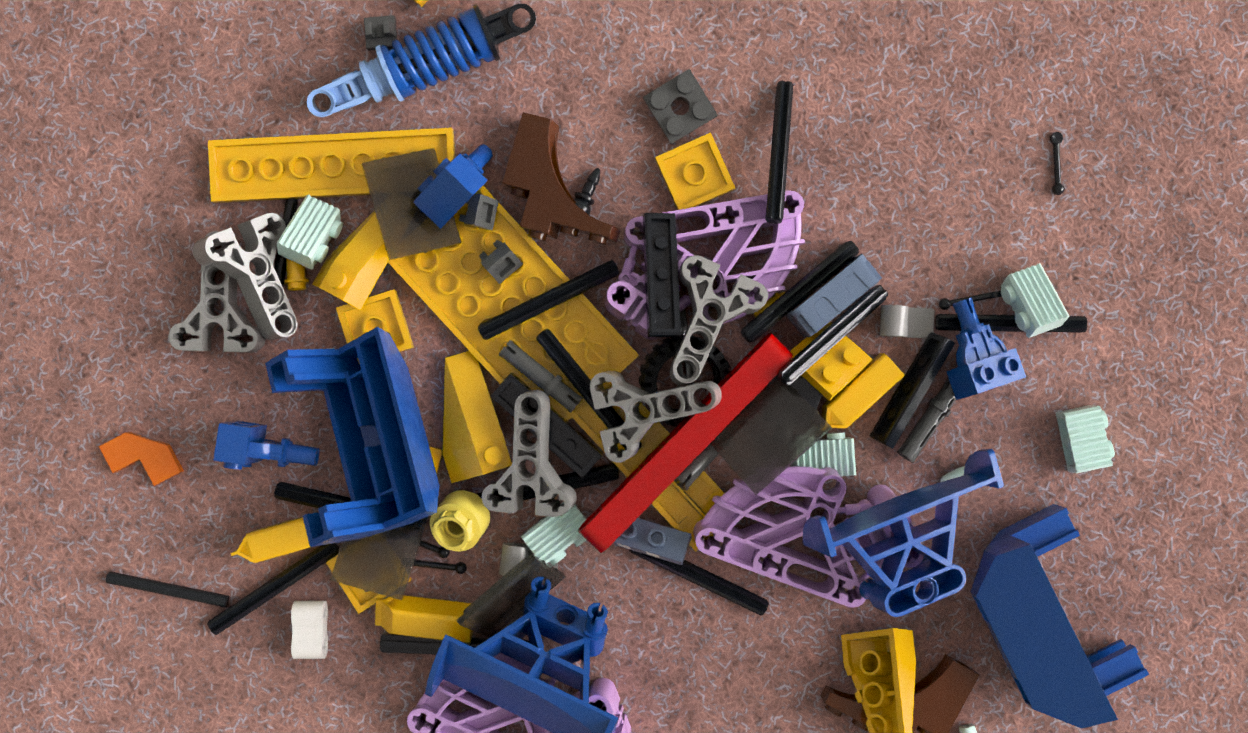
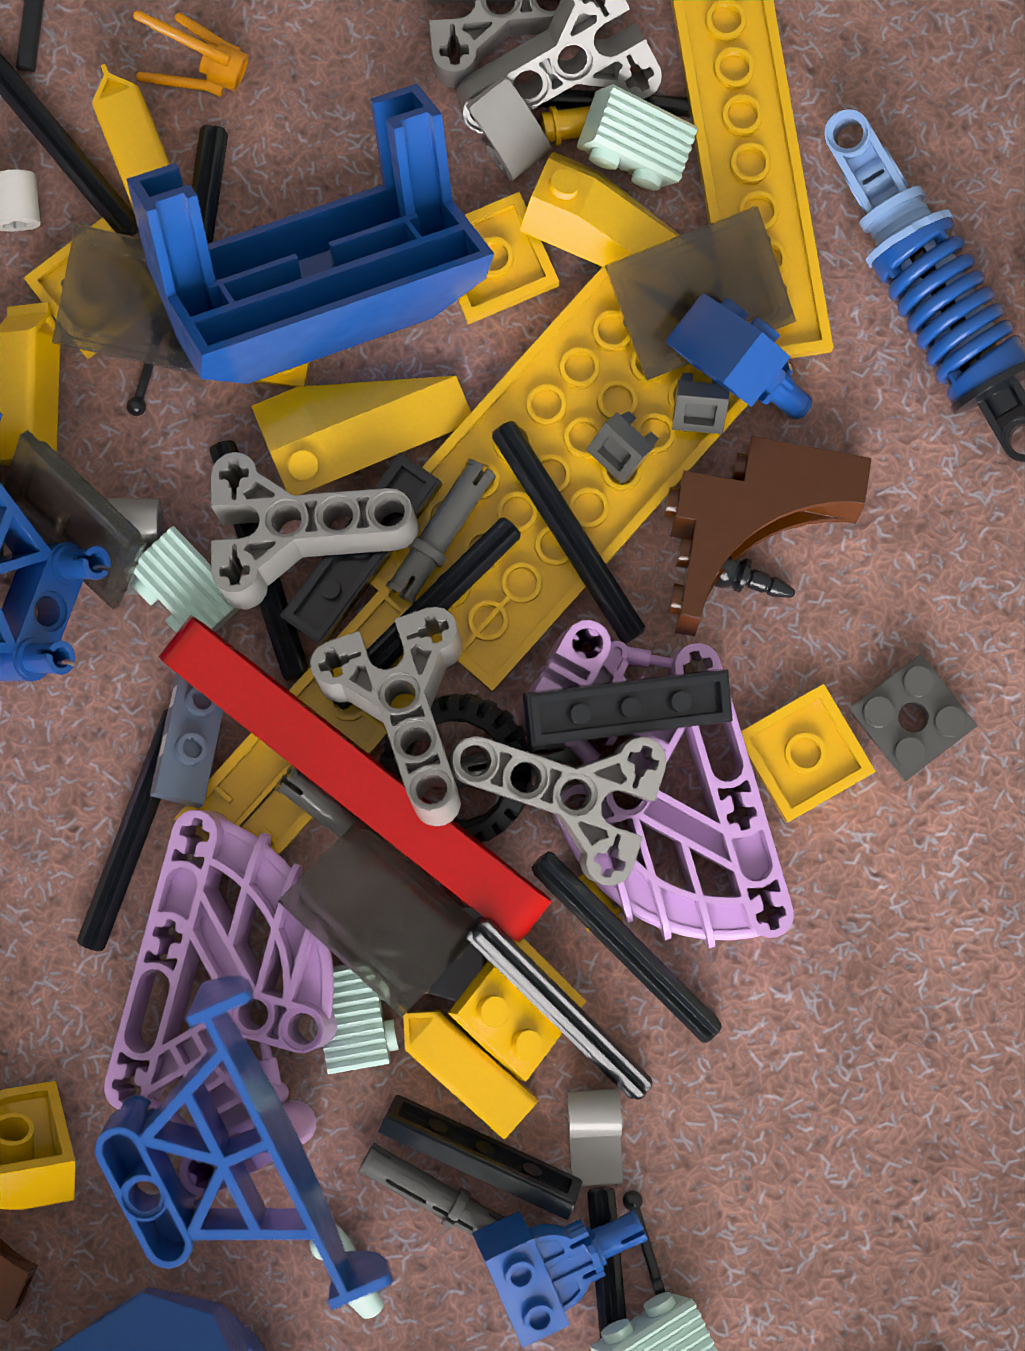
camera: 80 degrees right, 5 degrees down
blue brick [213,421,320,470] -> none
dark grey tile [364,15,398,51] -> none
black hinge [403,558,467,574] -> none
light yellow piece [430,490,490,552] -> none
black axle [765,80,794,224] -> none
sand blue axle [785,254,882,338] -> none
none -> light orange plant [133,10,249,97]
none -> light grey panel [466,77,552,181]

